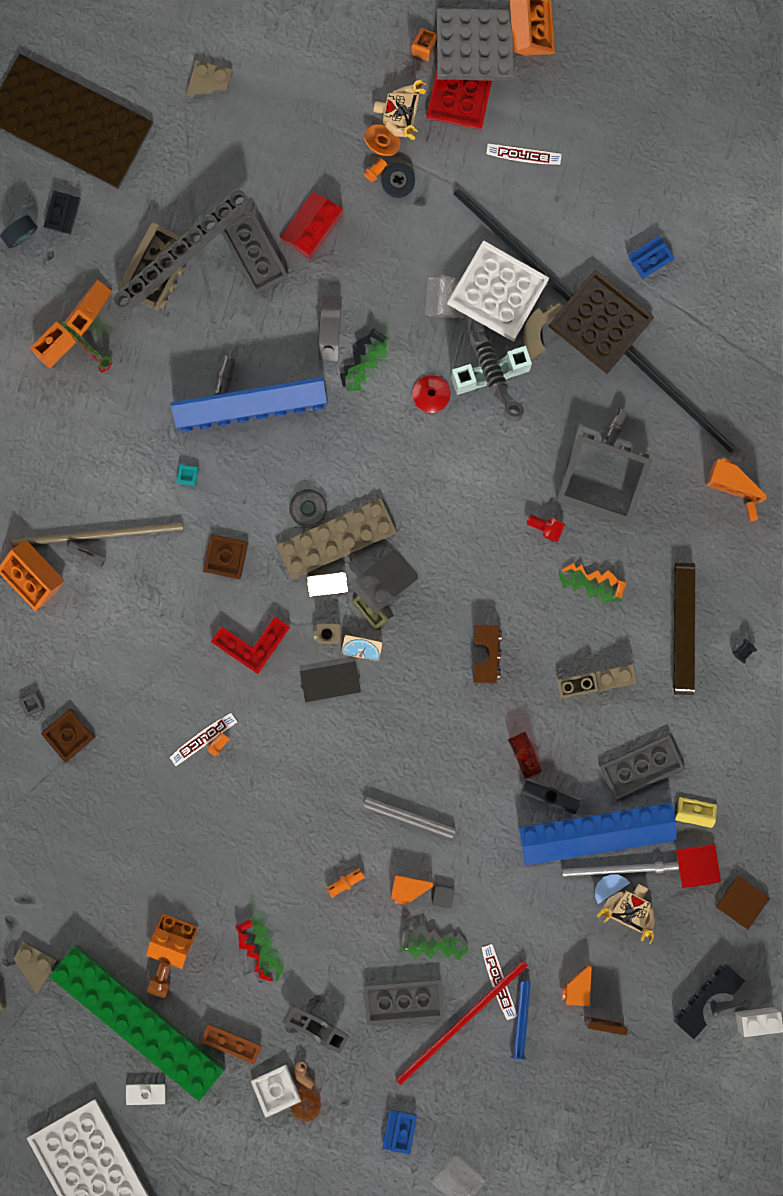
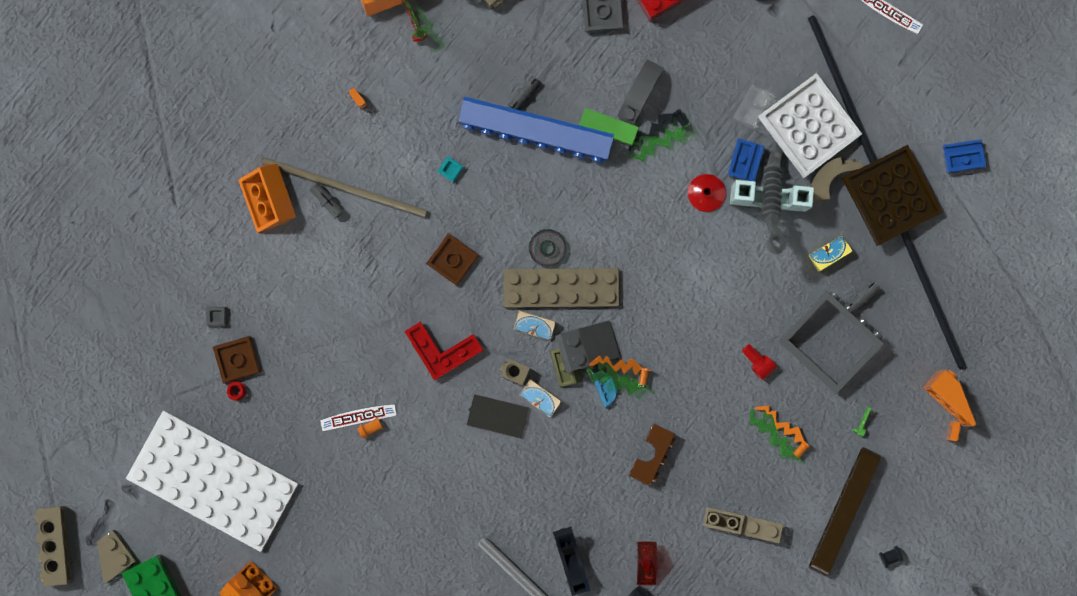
camera: 20 degrees right, 0 degrees up
none -> white plate [126,411,299,552]
none -> red plate [227,382,246,401]
none -> orange tile [349,88,367,109]
none -> black arch [553,527,591,596]
none -> bright green tile [579,108,639,146]
none -> piece [586,356,651,394]
none -> dark azure tile [590,371,617,408]
none -> blue plate [727,138,765,181]
none -> slope [809,236,852,272]
none -> bright green piece [852,406,871,437]

